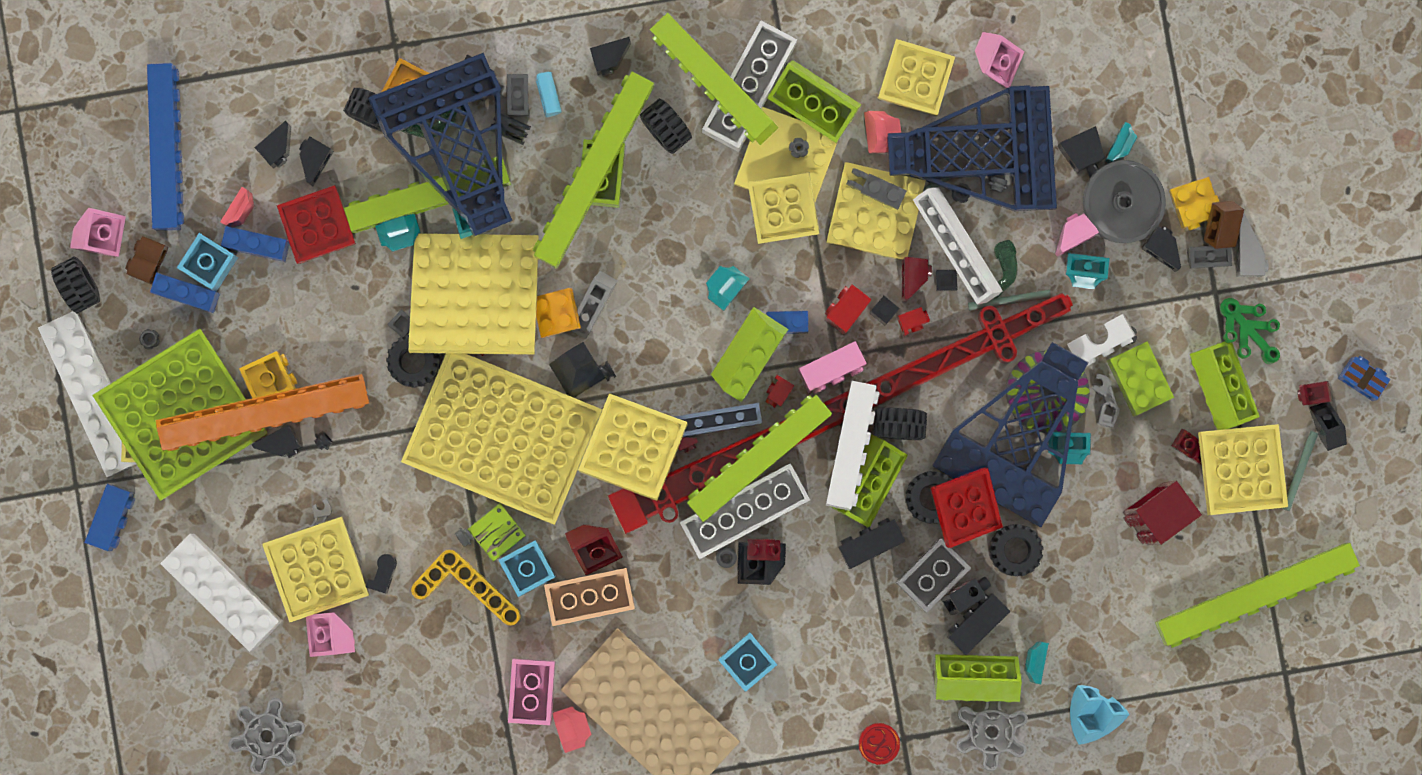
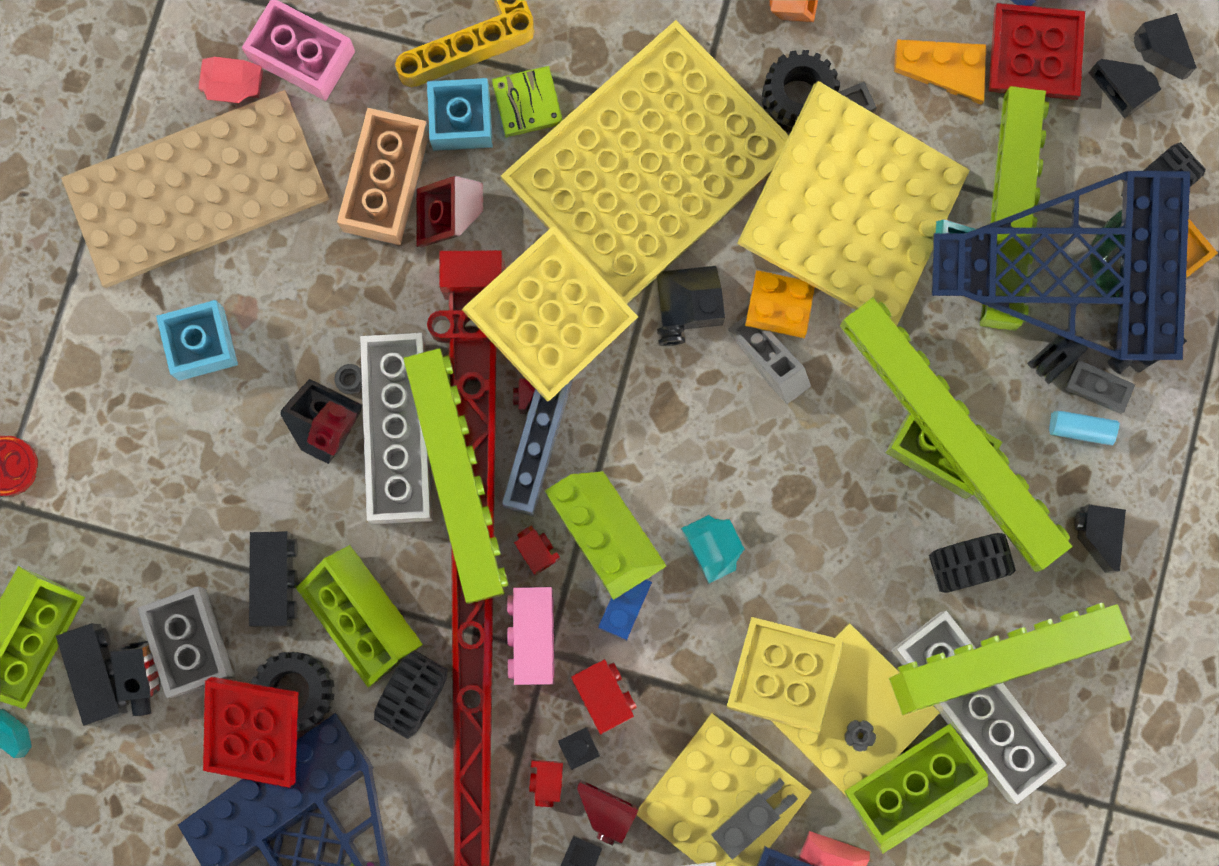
camera: 115 degrees right, 5 degrees down
teal slope [375,214,421,252] -> none
dark grey plate [455,527,473,547] -> none
white brick [826,381,879,511] -> none
black tyre [989,524,1044,576] -> none
none -> light orange wing [894,39,986,105]

